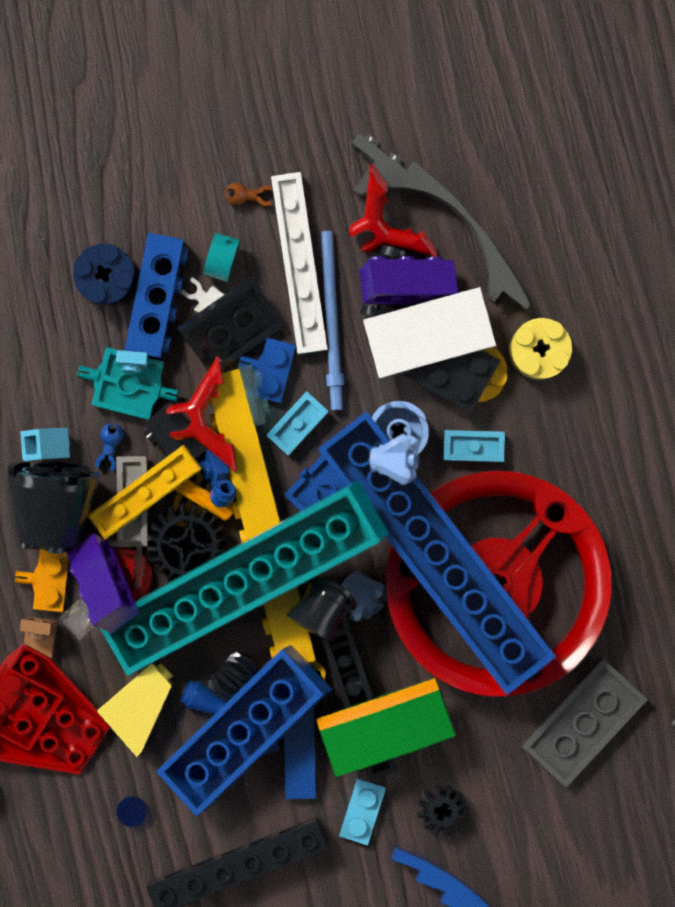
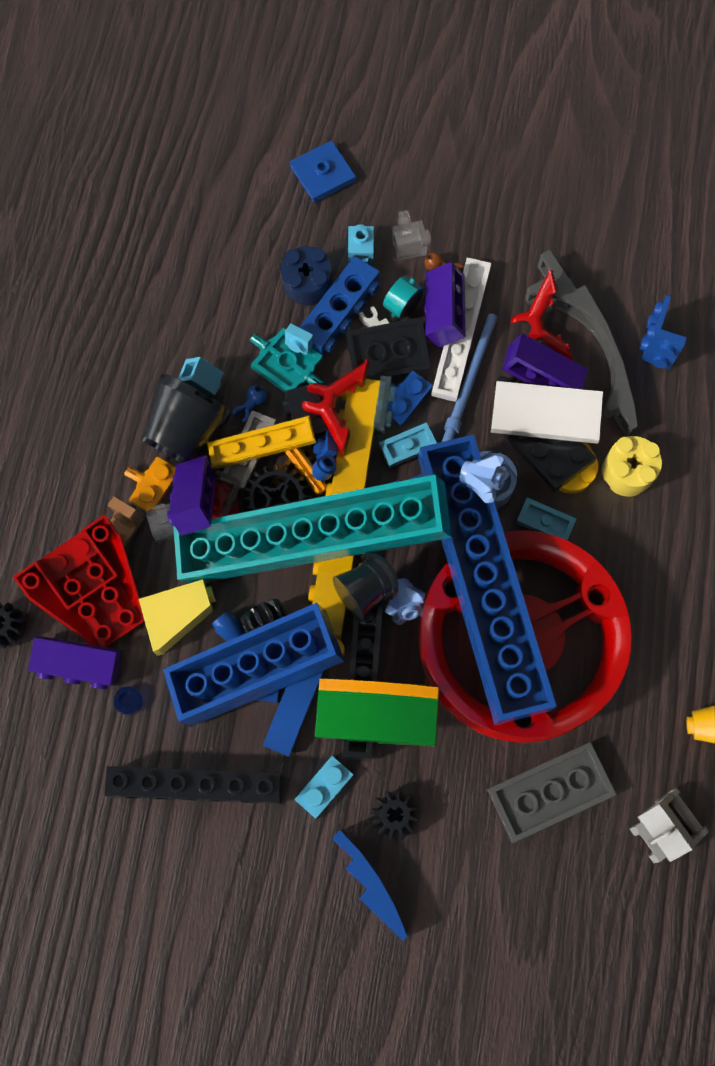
camera: 20 degrees right, 15 degrees down
none -> dark purple brick [28,636,123,689]
none -> blue plate [290,140,356,203]
none -> medium azure brick [348,225,374,266]
none -> clear brick [392,210,431,261]
none -> dark purple brick [424,262,466,347]
none -> blue bracket [639,294,687,369]

